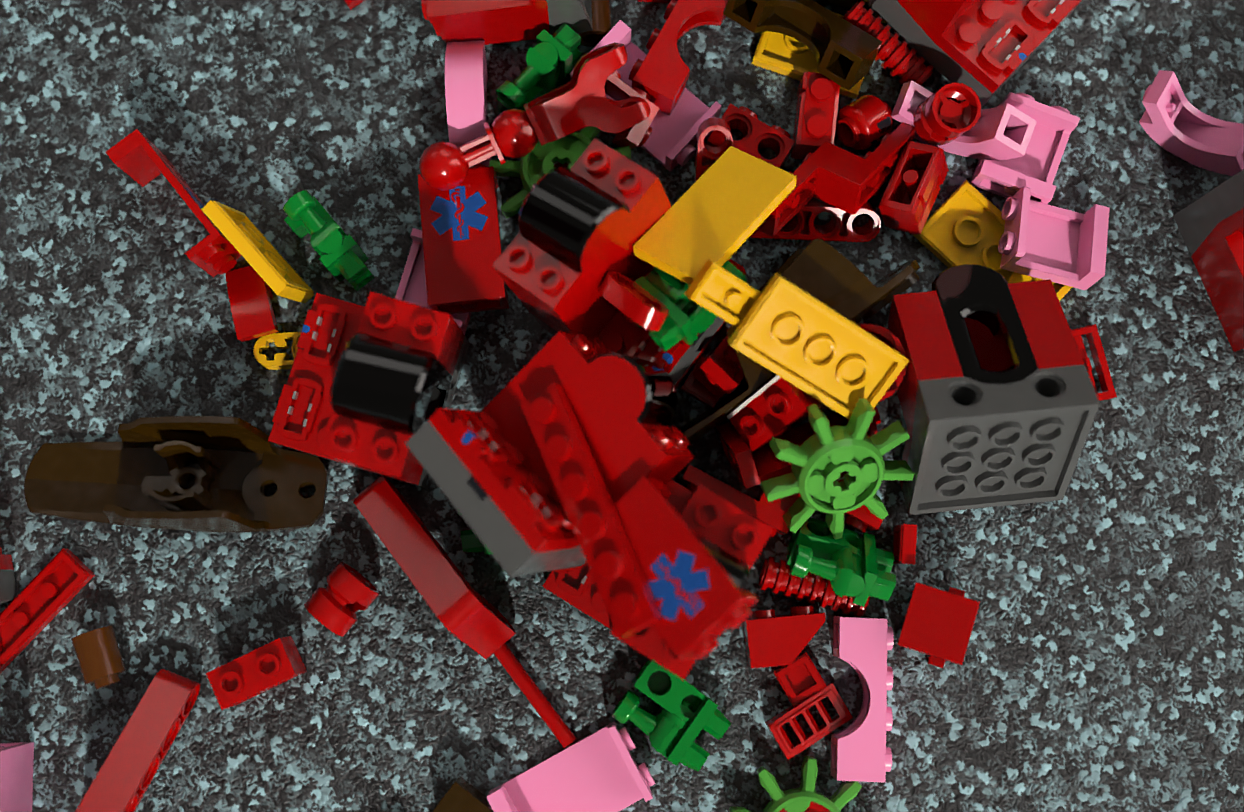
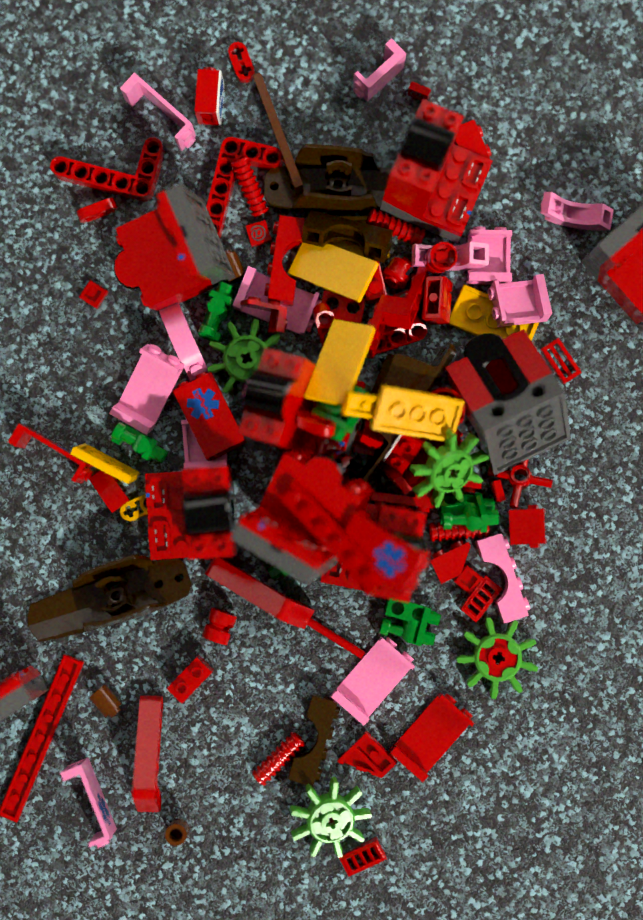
camera: 20 degrees left, 5 degrees up
red piece [419,43,651,191] -> none
none -> bright pink panel [109,344,185,435]
none -> yellow tile [288,242,379,303]
none -> red bar [488,459,553,509]

